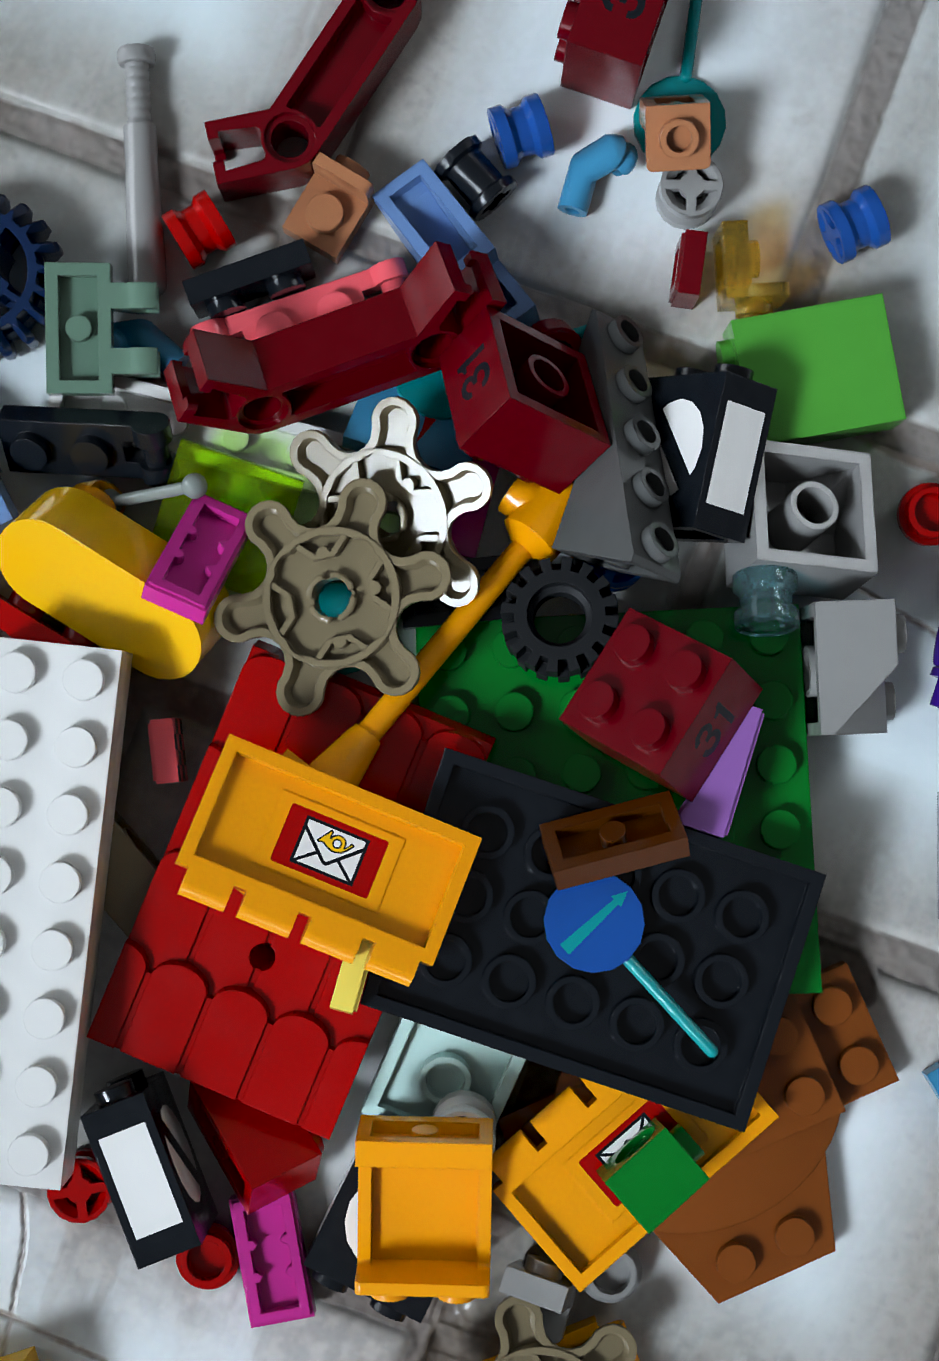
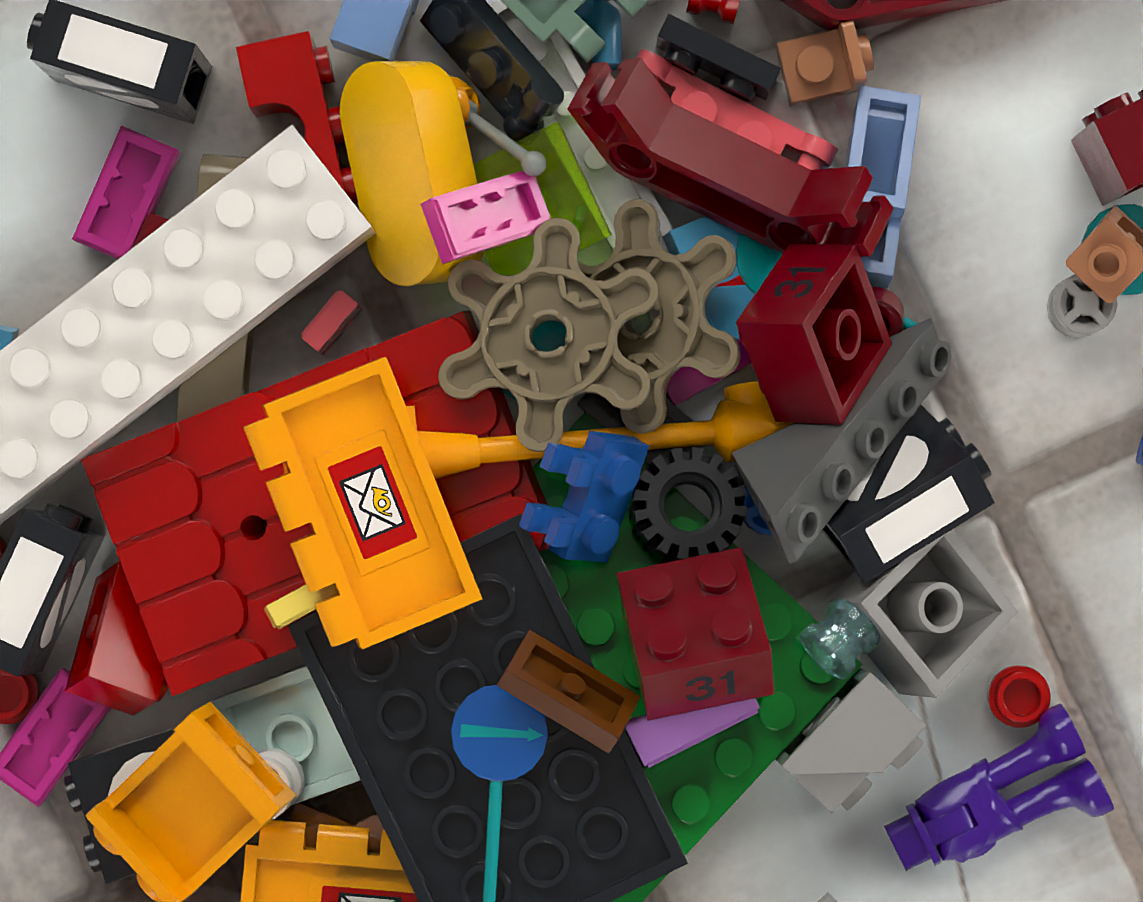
camera: 50 degrees right, 0 degrees up
black bush [434,135,517,221] -> none
blue wheel [487,93,555,170] -> none
dark azure arm [557,134,638,217] -> none
dark red tile [668,229,708,310] -> none
clear yellow bracket [712,220,790,319] -> none
bright green brick [716,293,906,445] -> none
none -> blue plate [519,431,649,562]

